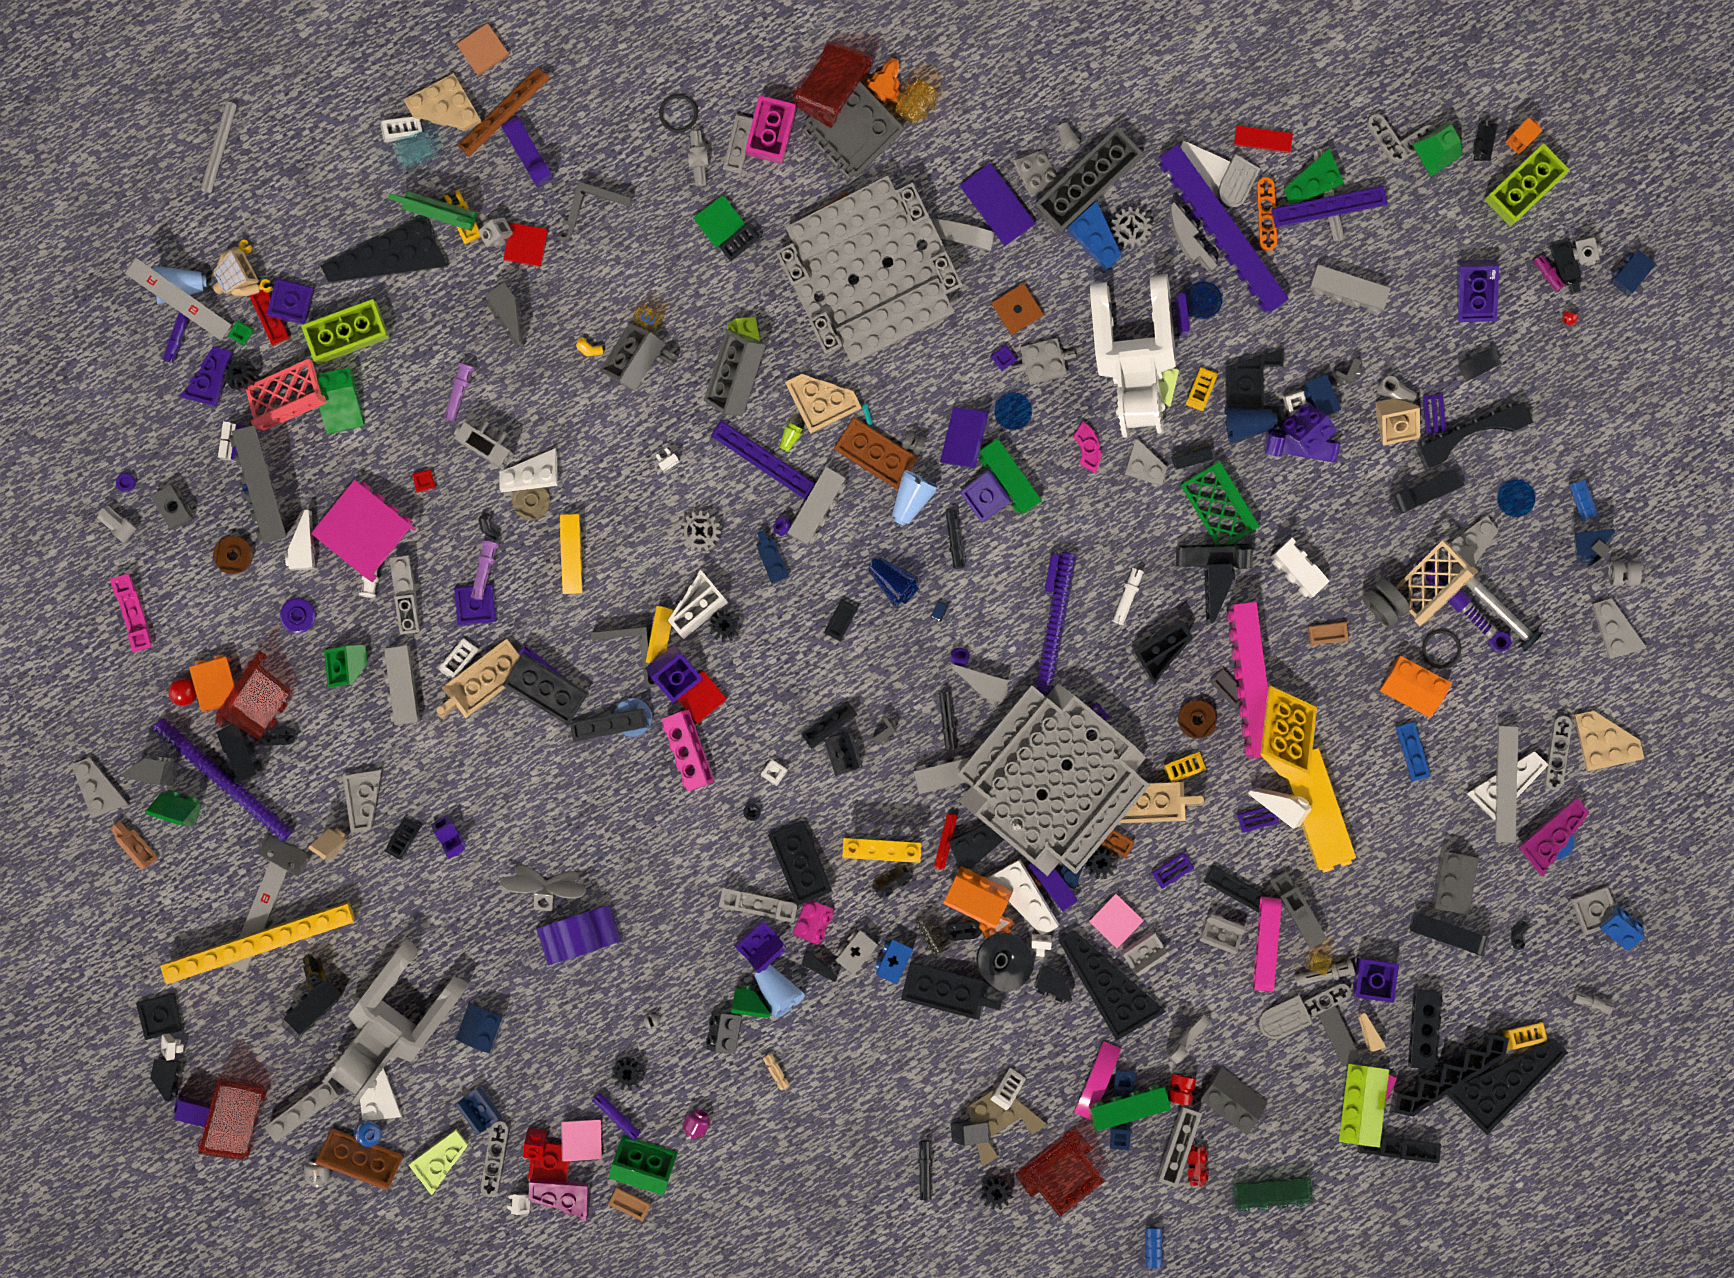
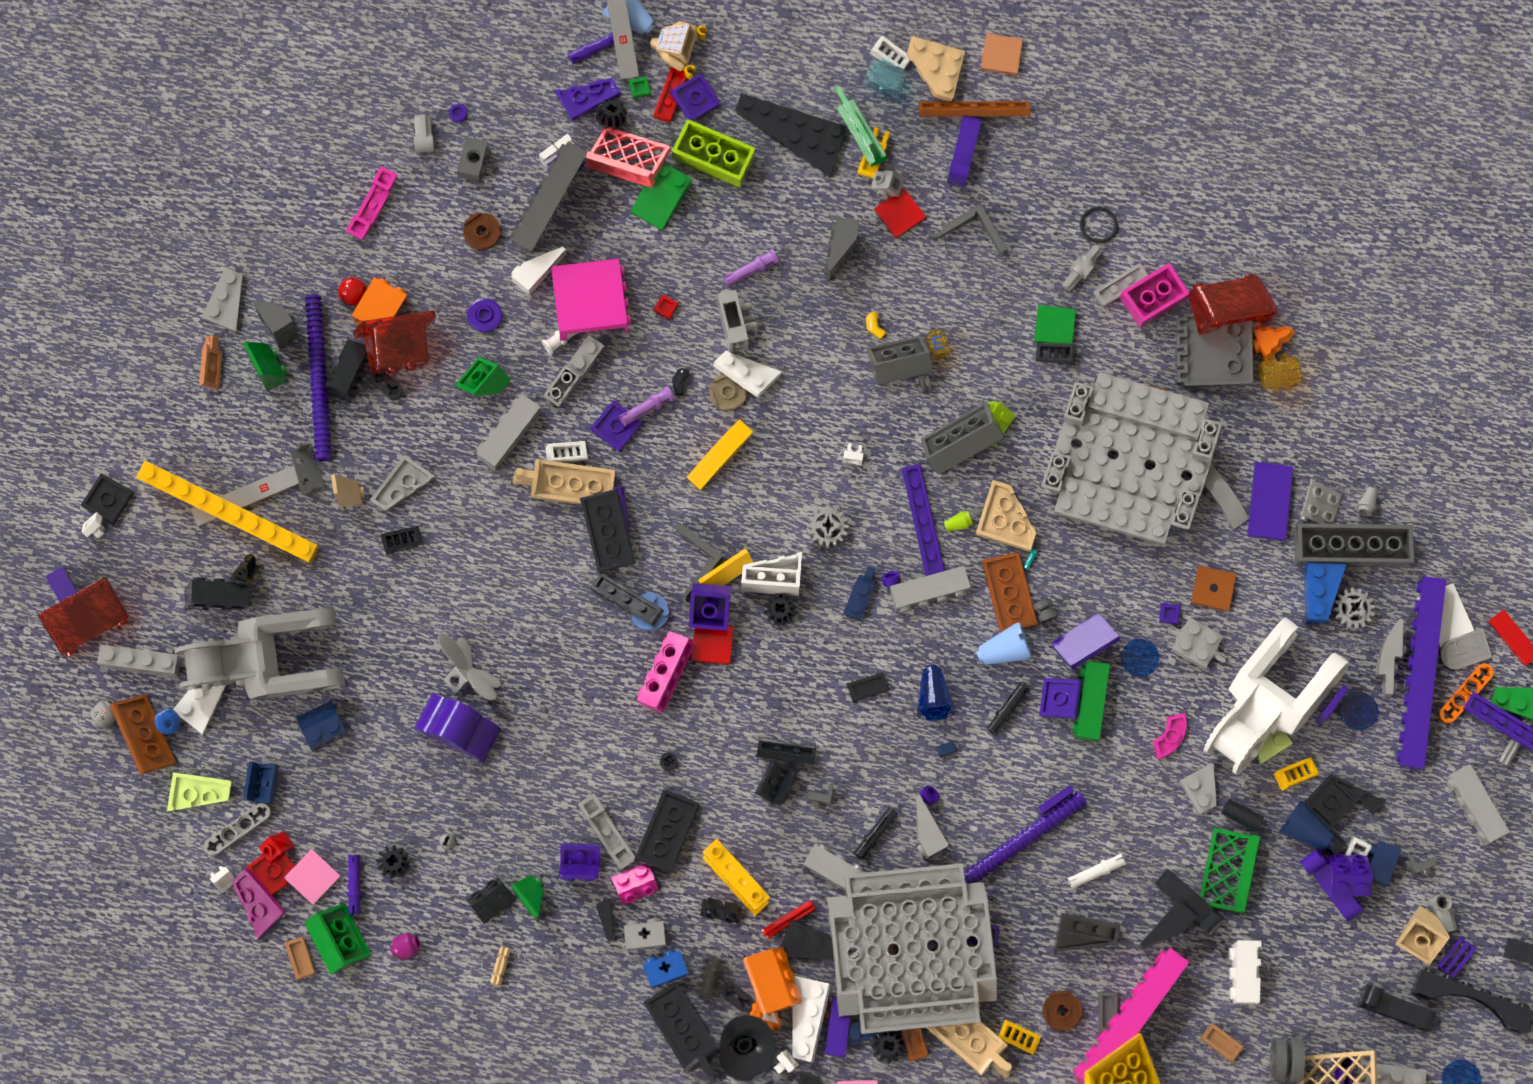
camera: 40 degrees right, 10 degrees down
black slope [150,1057,183,1102] -> none
dark purple brick [431,814,466,859] -> none
light blue cone [754,965,805,1018] -> none
white tile [761,759,788,786] -> none

